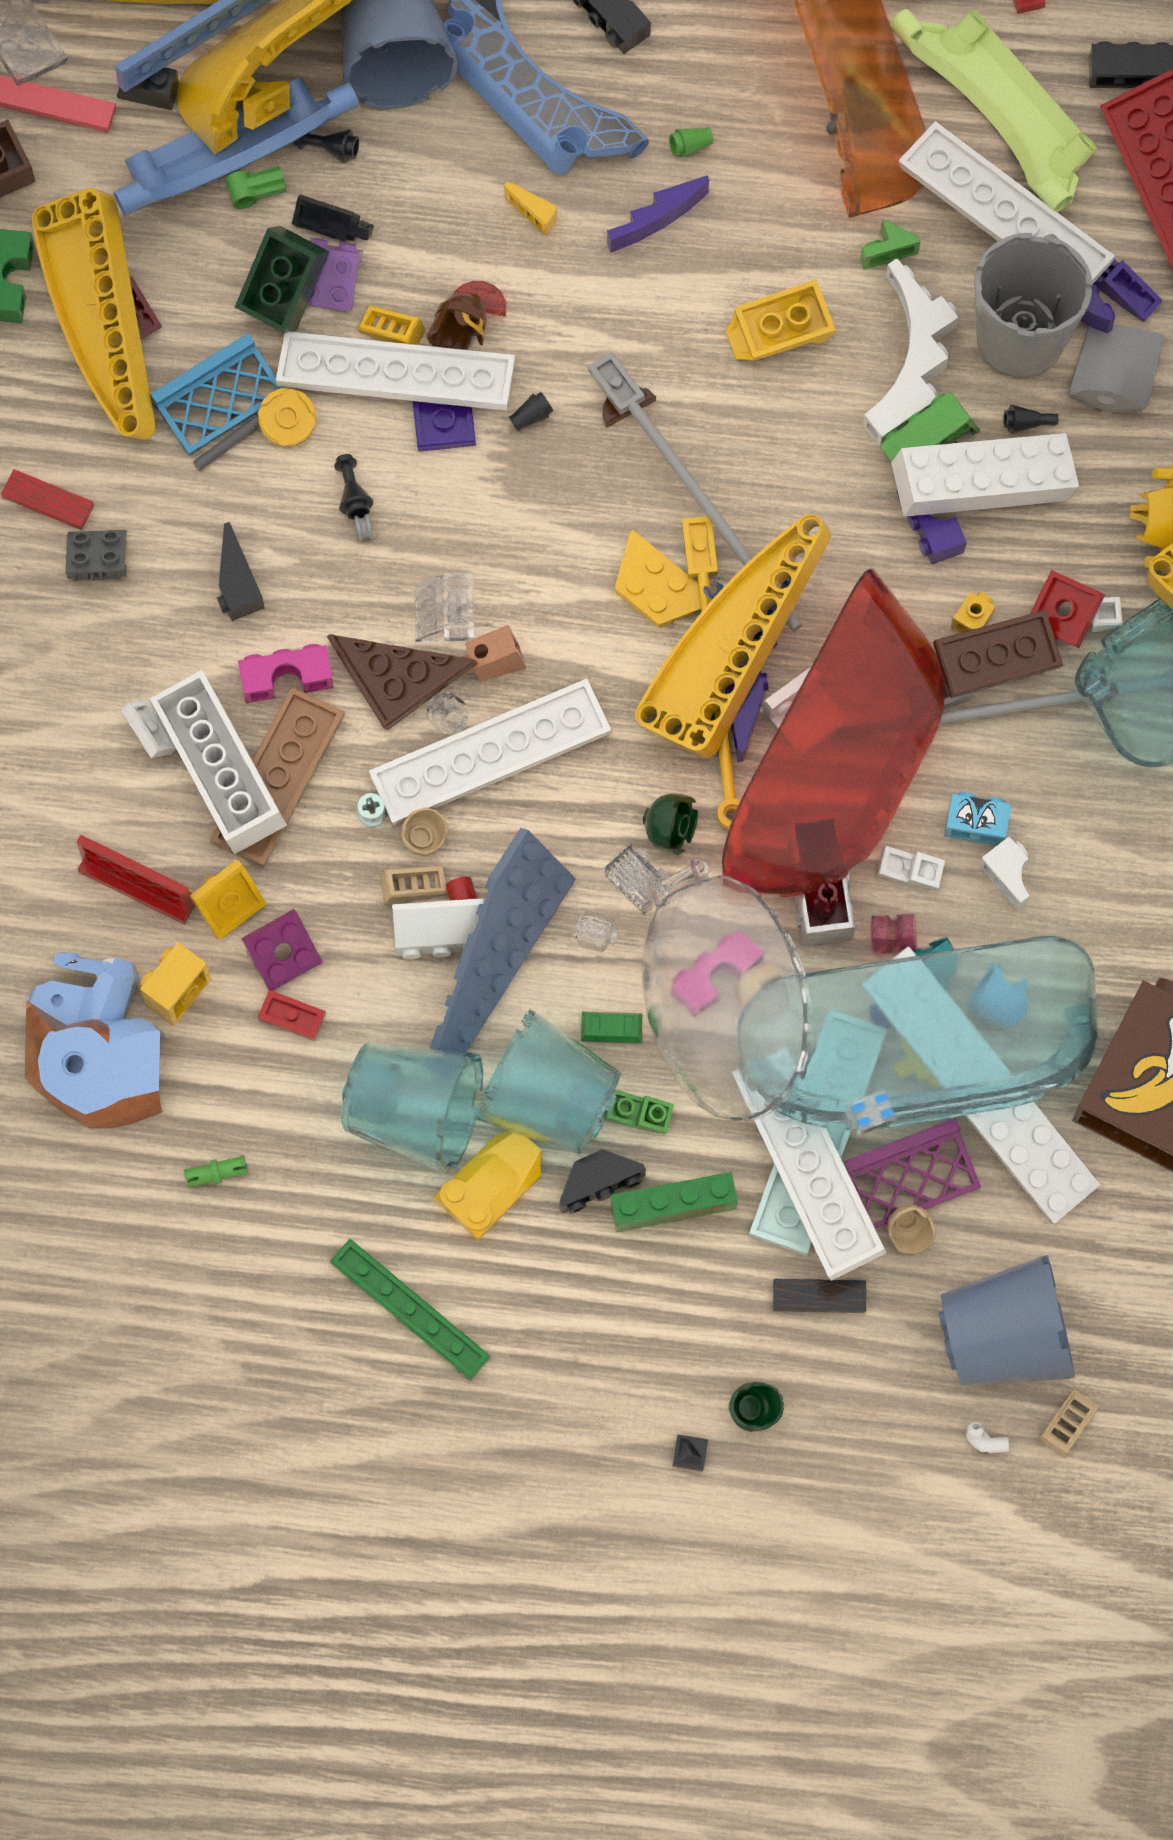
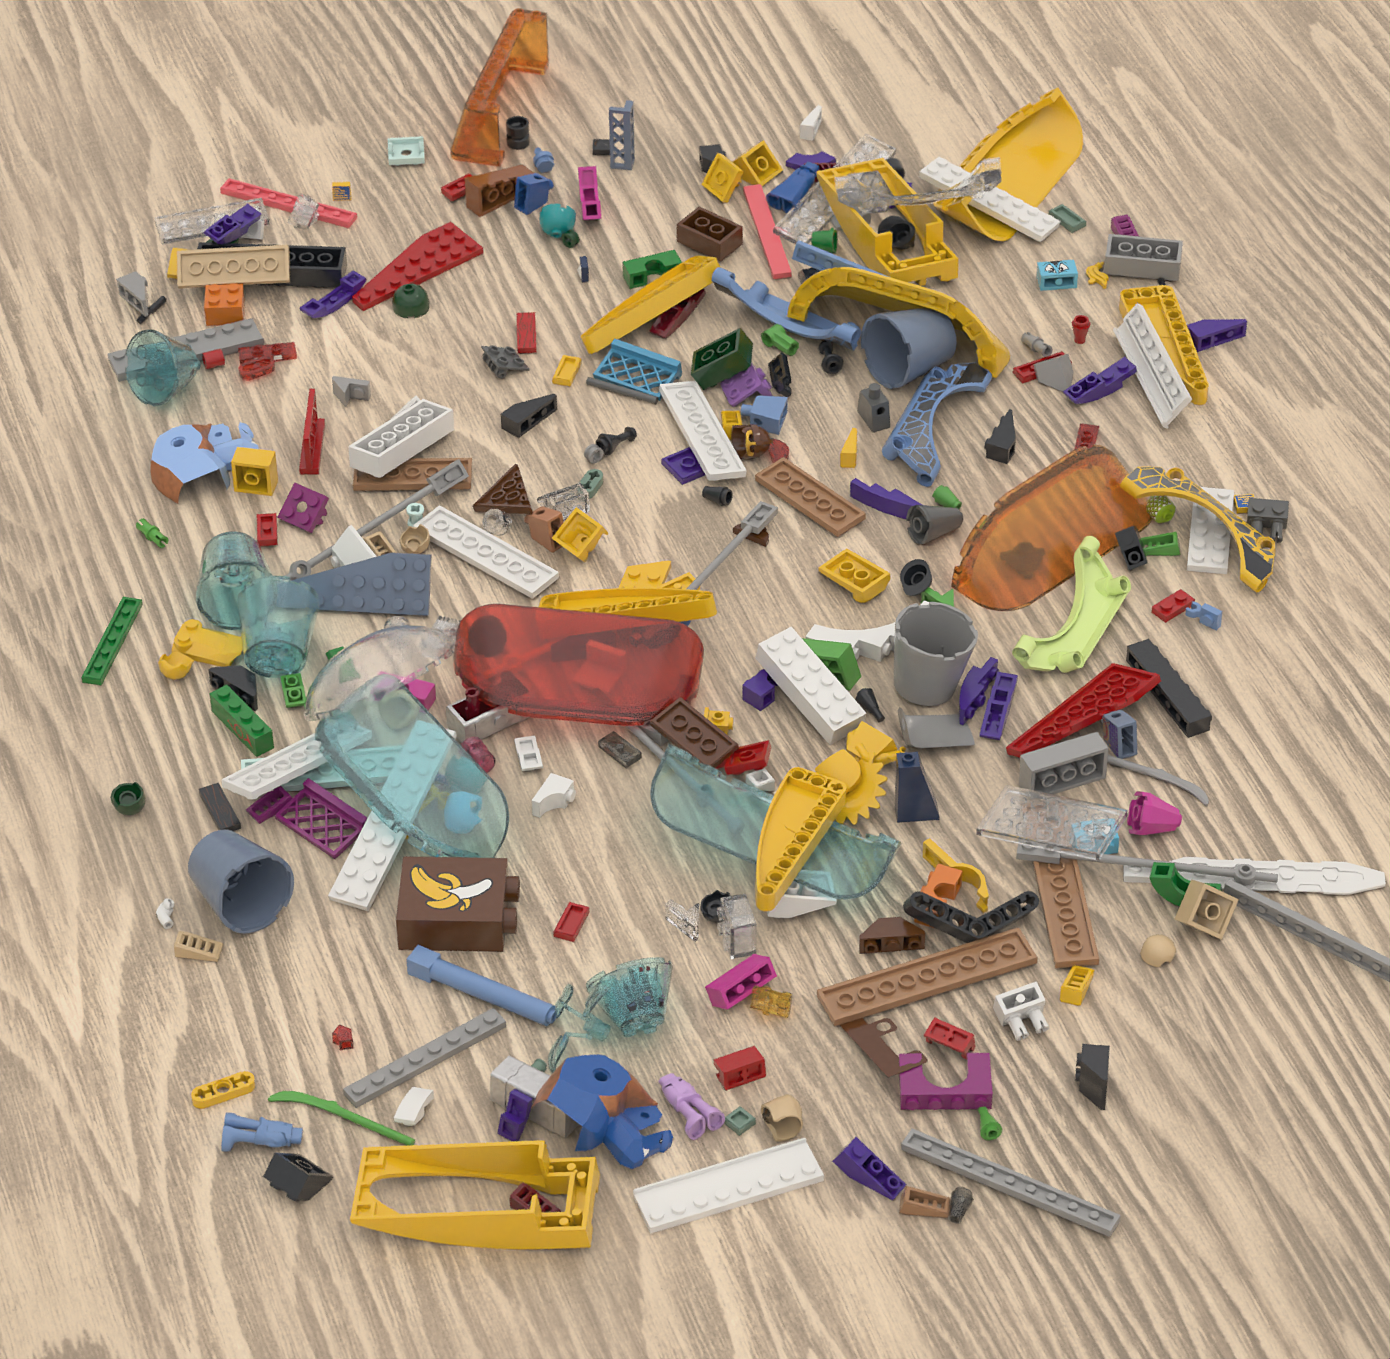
camera: 65 degrees right, 30 degrees down
yellow tile [190,859,267,940] -> none
dark pink arch [238,644,334,704] -> none
yellow slope [243,81,290,130] -> none
yellow tile [258,388,316,447] -> none
black tile [672,1434,708,1472] -> none
clear brick [845,1089,896,1136] -> none
tan hair [887,1204,936,1255] -> none
white plate [898,121,1115,283] -> none
medium azure brick [944,792,1012,846] -> none
none -> yellow hair [158,651,194,680]
none -> light grey bar [274,459,469,585]
none -> light grey slope [332,376,371,407]
none -> yellow tile [552,355,581,387]
none -> yellow brick [552,507,608,563]
none -> sand green beam [577,469,603,500]
none -> clear smoke plate [598,731,642,768]
none -> medium blue torso [741,396,788,435]
none -> medium nougat plate [755,457,866,537]
none -> green piece [811,228,838,254]
none -> yellow torso [846,721,906,765]
none -> dark grey torso [857,383,890,433]
none -> black piece [900,559,932,596]
none -> dark grey cone [906,505,964,544]

